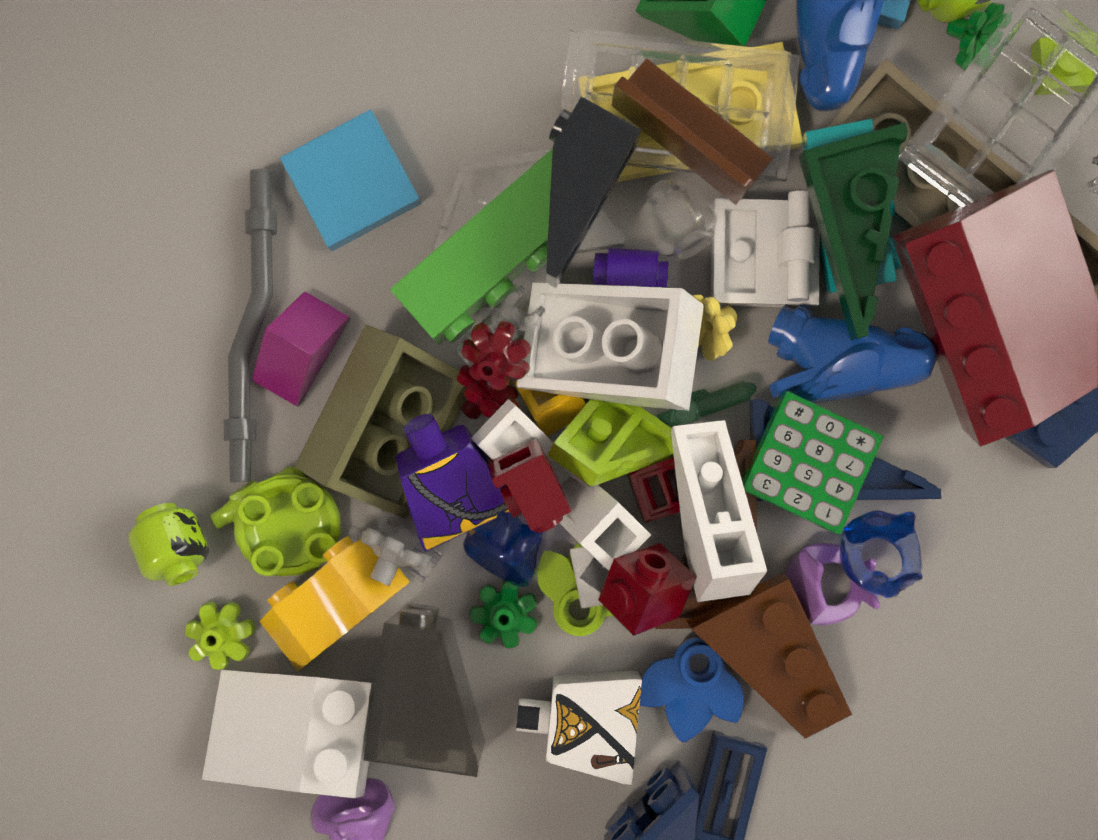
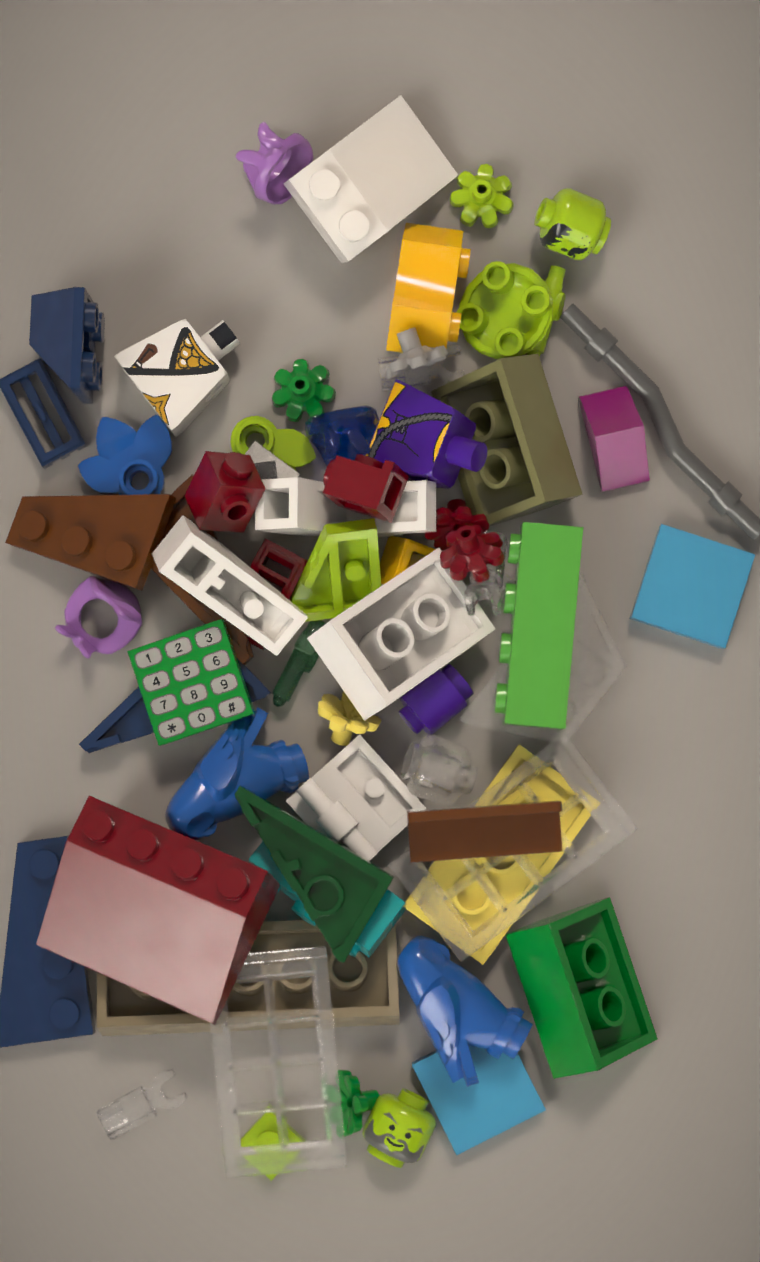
camera: 135 degrees right, 0 degrees up
clear smoke slope [363,604,485,777] -> none
black slope [546,96,641,288] -> none
clear blue piece [839,510,923,598] -> none

